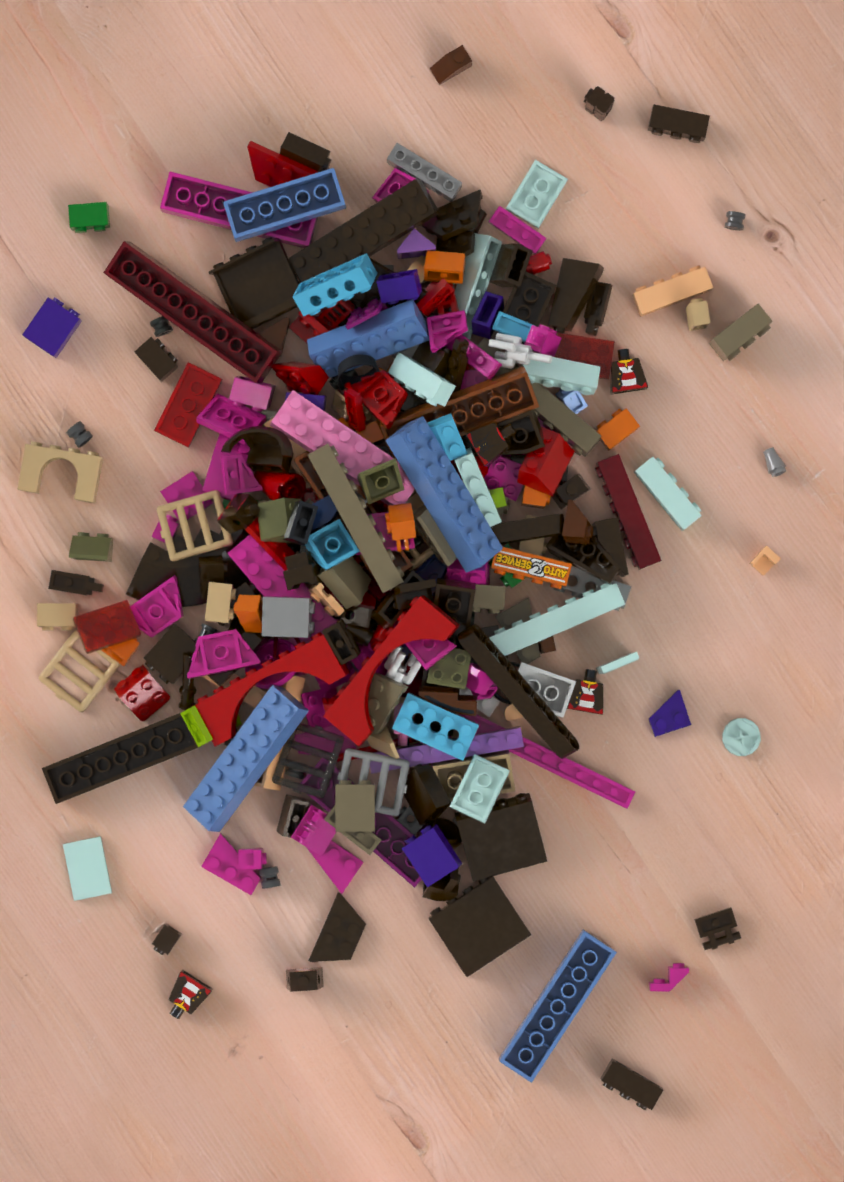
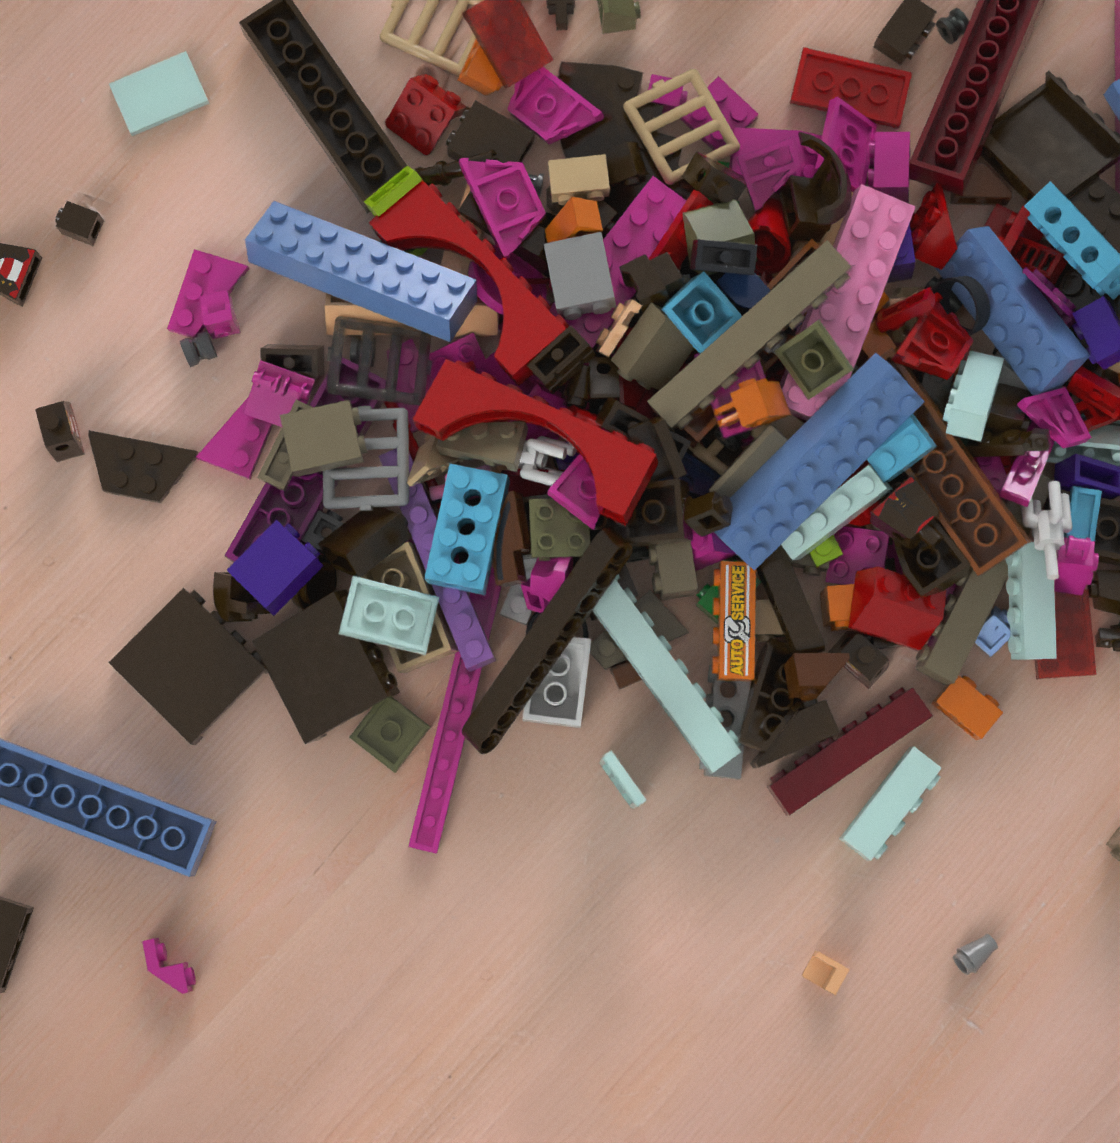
camera: 70 degrees right, 5 degrees down
light nougat brick [504,704,523,721] -> none
torso [567,669,603,715] -> none
torso [610,349,648,395] -> none
dark purple wing [649,690,691,737] -> none
dark brown plate [694,907,741,950] -> none
light aqua tile [722,718,761,756] -> none
none -> olive tile [349,696,431,773]
none -> dark brown brick [684,491,733,537]

